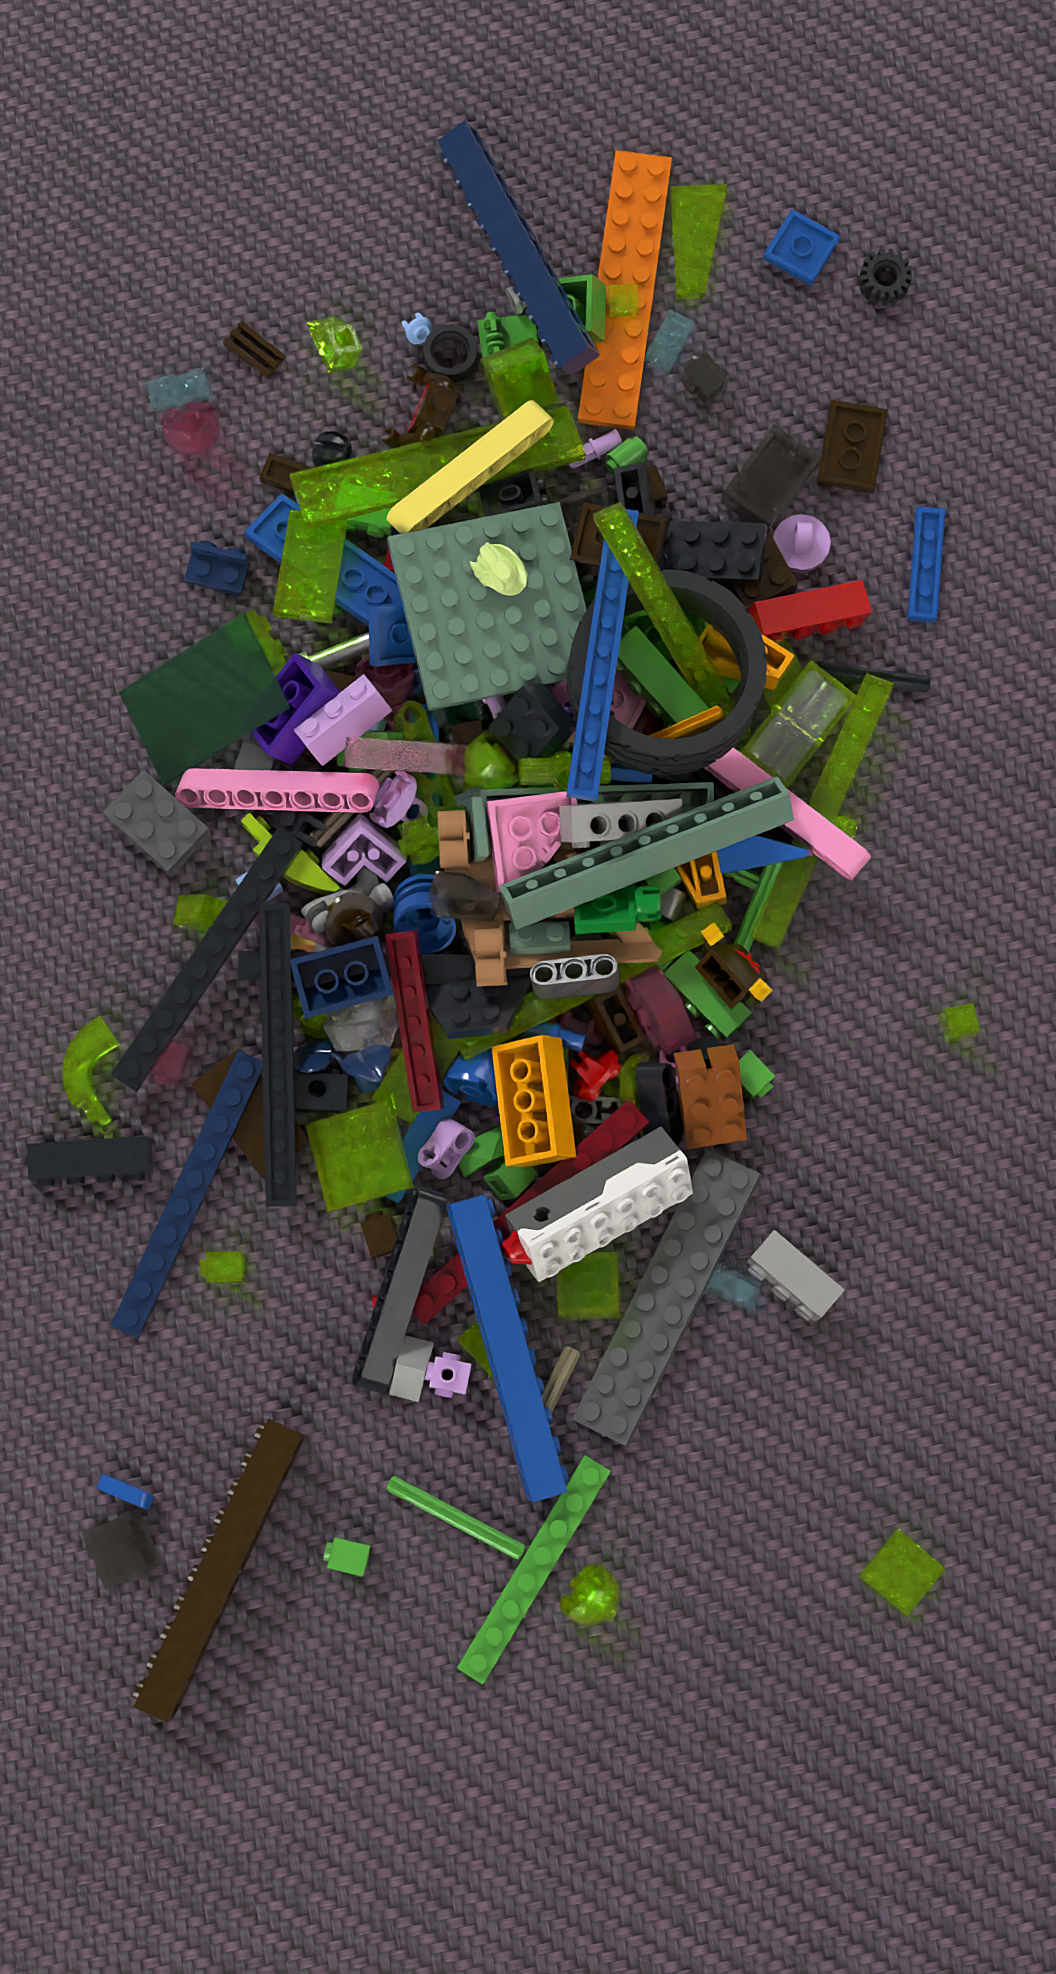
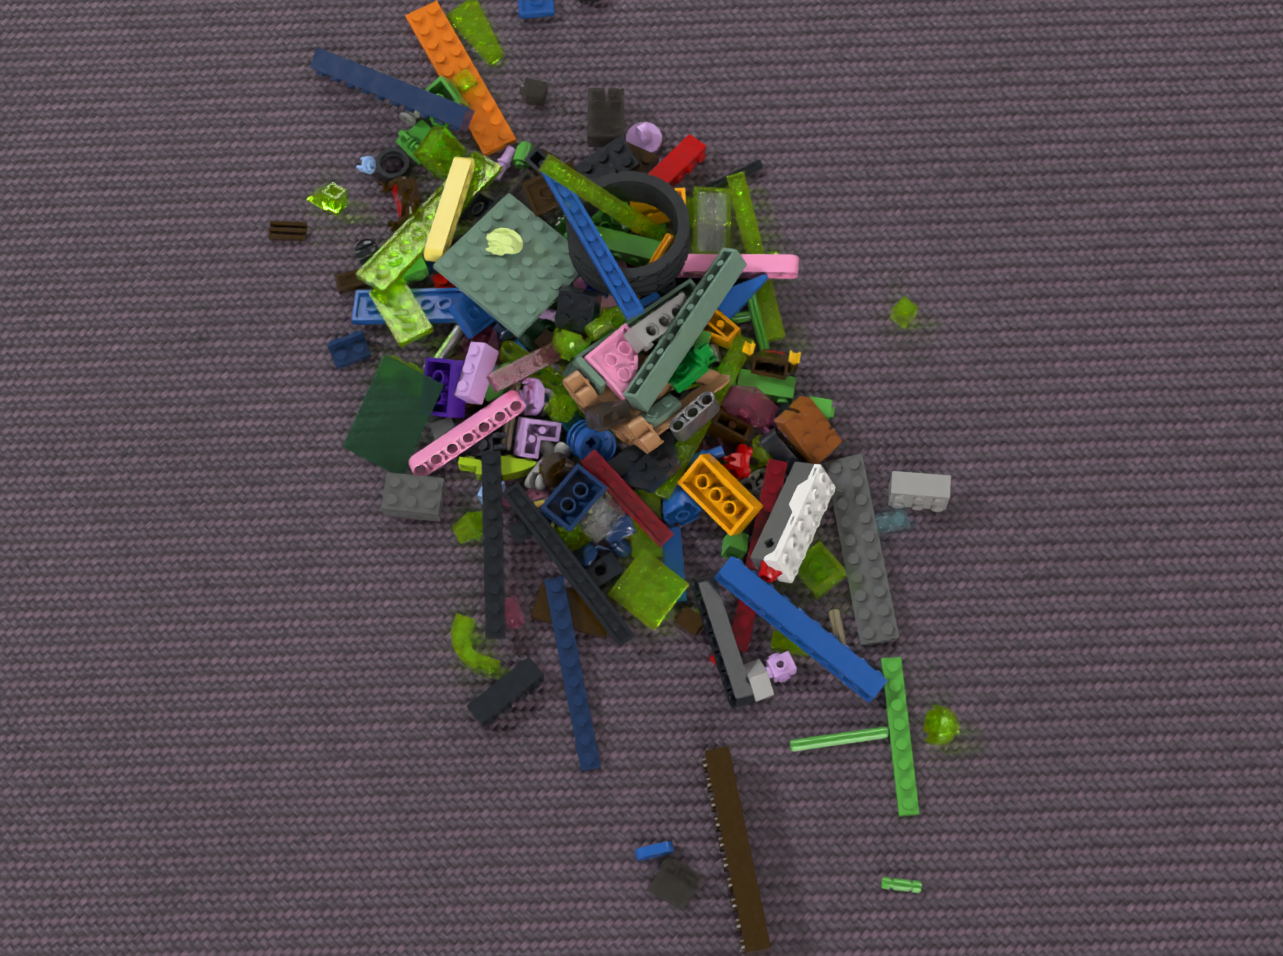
camera: 30 degrees left, 10 degrees down
clear light blue slope [146,368,213,411] -> none
clear pink cylinder [160,401,220,456] -> none
clear neon green brick [200,1251,245,1284] -> none
bright green brick [323,1537,372,1577] -> none
lavender piece [418,1118,474,1179] -> none
bright green slope [458,1125,505,1178] -> none
clear light blue plate [644,310,695,374] -> none
dark brown tile [817,400,888,494] -> none
clear neon green plate [858,1528,946,1616] -> none
blue tile [907,506,946,623] -> none
none -> bright green axle [881,877,922,893]

